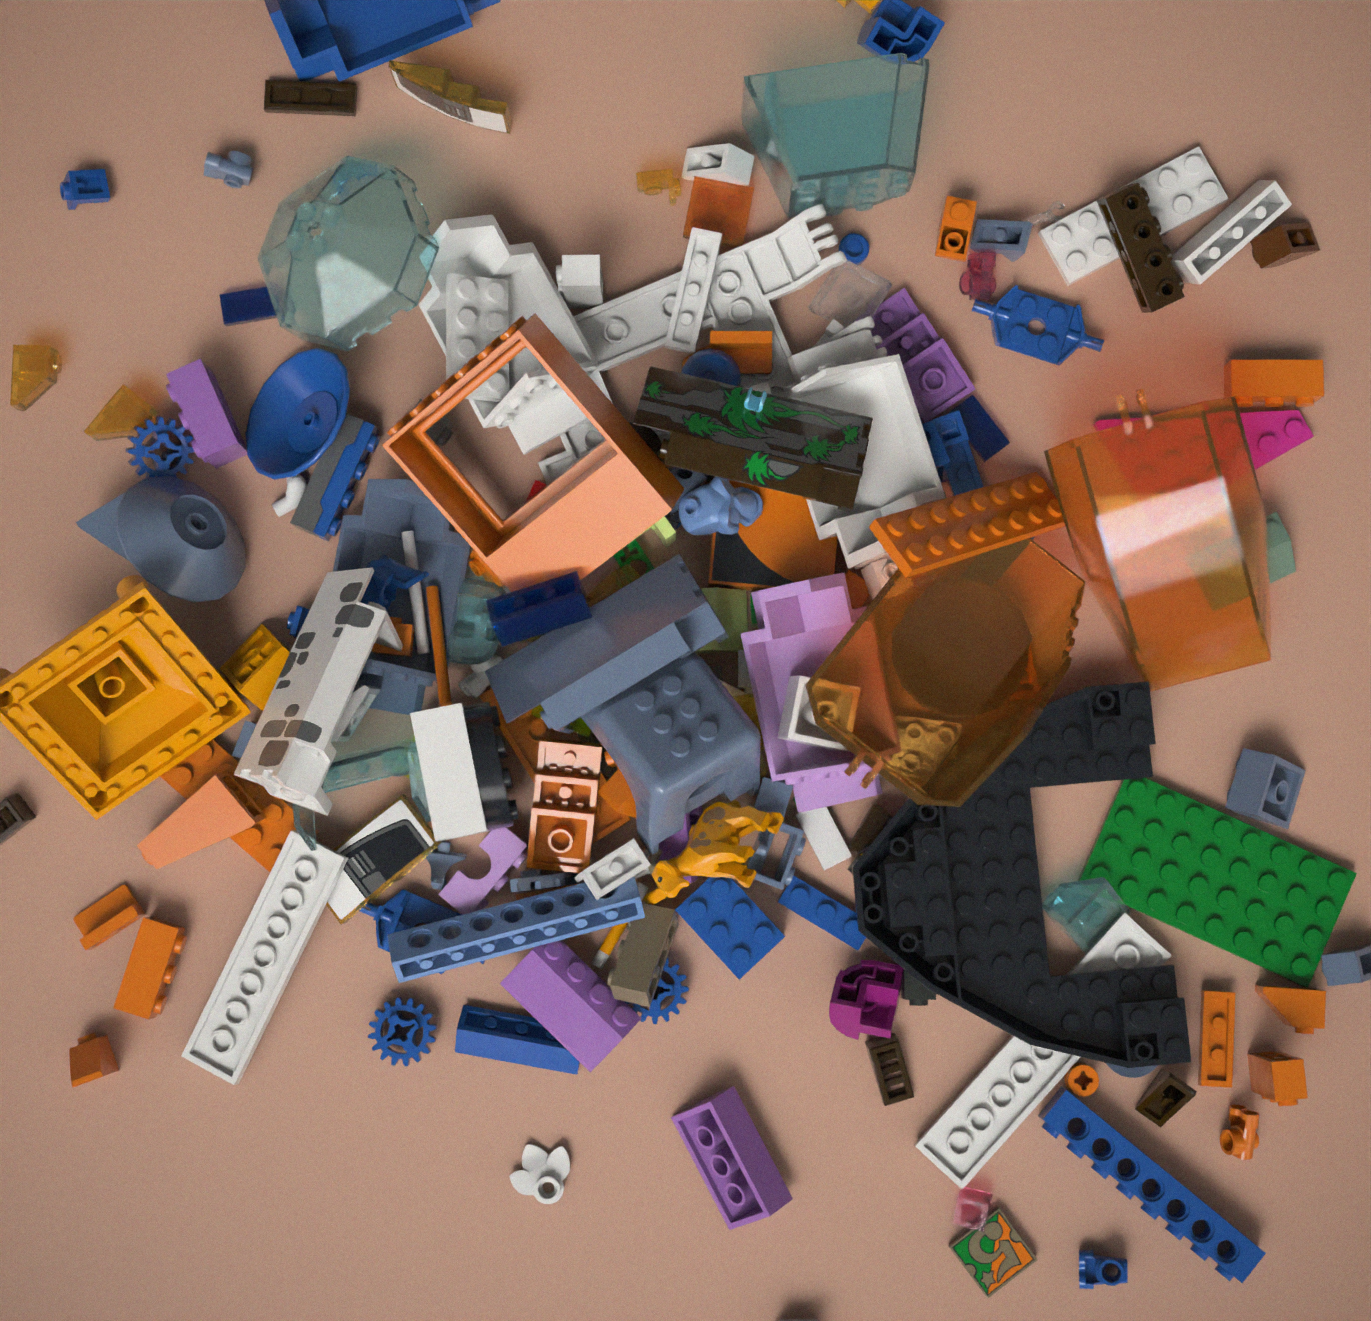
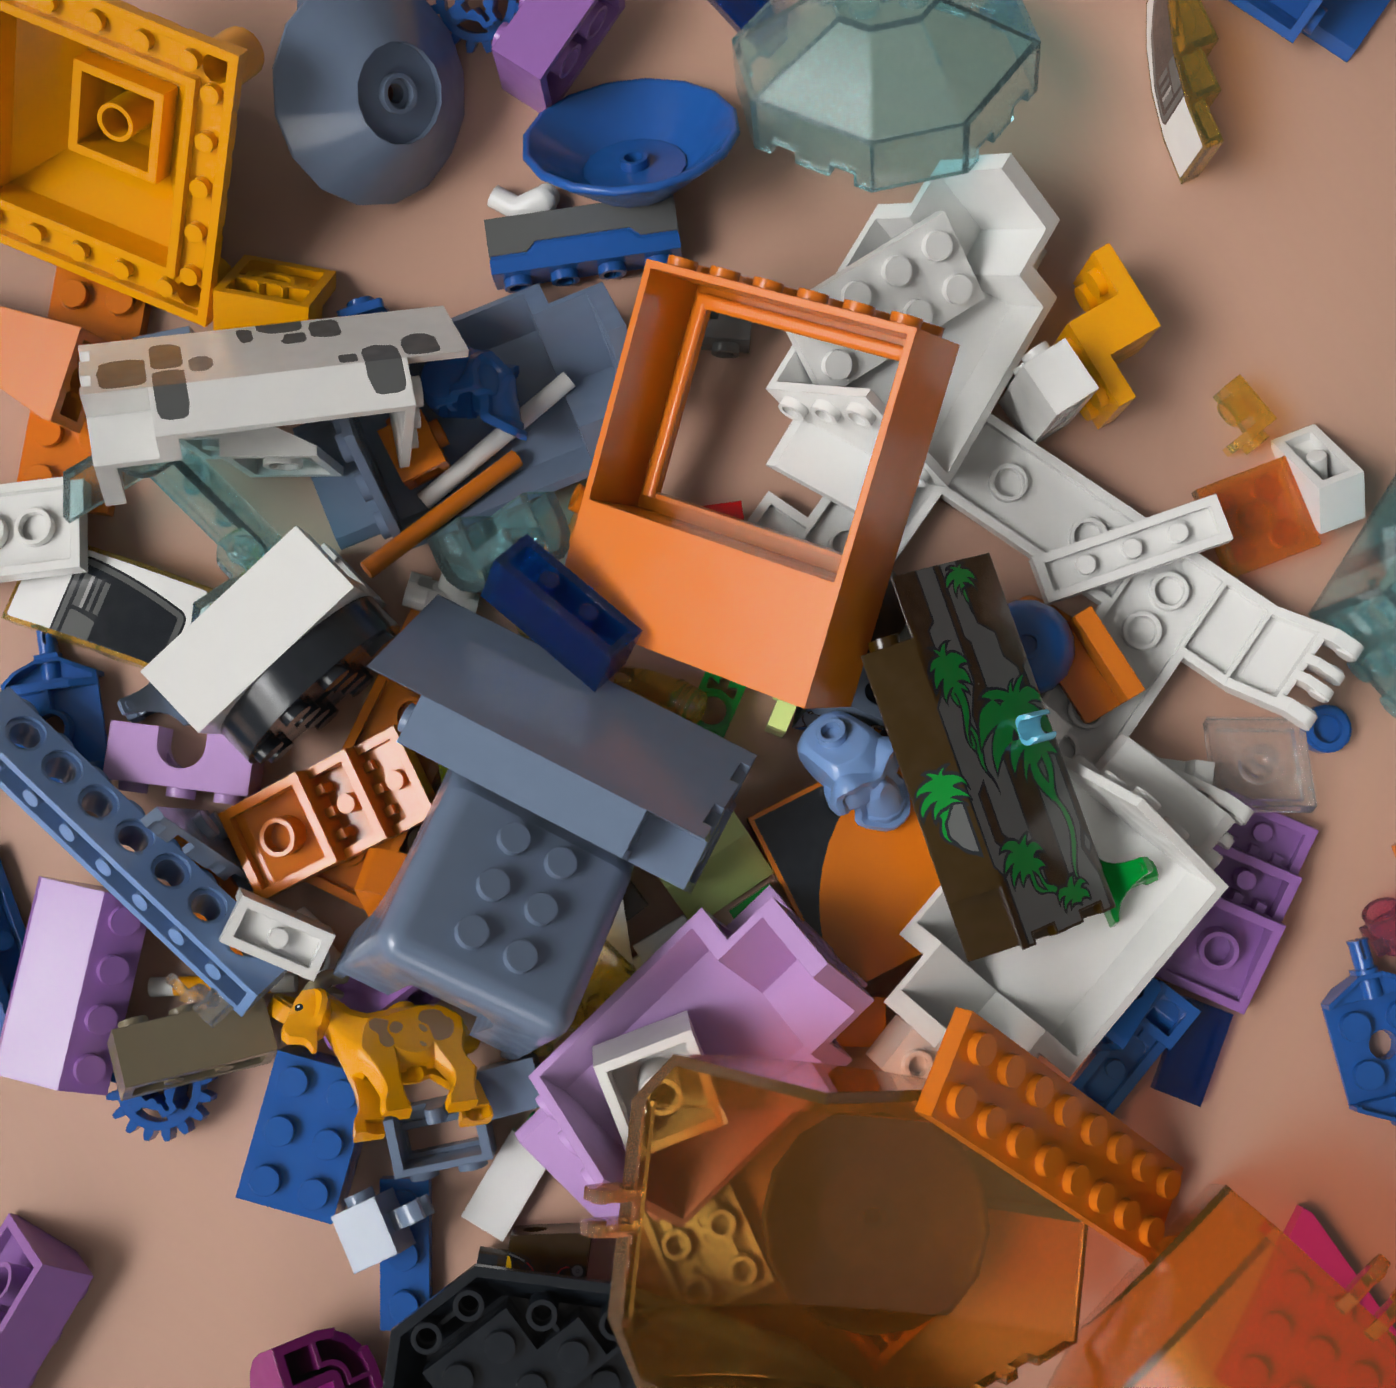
camera: 60 degrees right, 0 degrees up
none -> clear piece [165,973,234,1028]
none -> brick [331,1186,435,1274]
none -> light orange bracket [1052,242,1161,429]
none -> green piece [1099,857,1159,928]

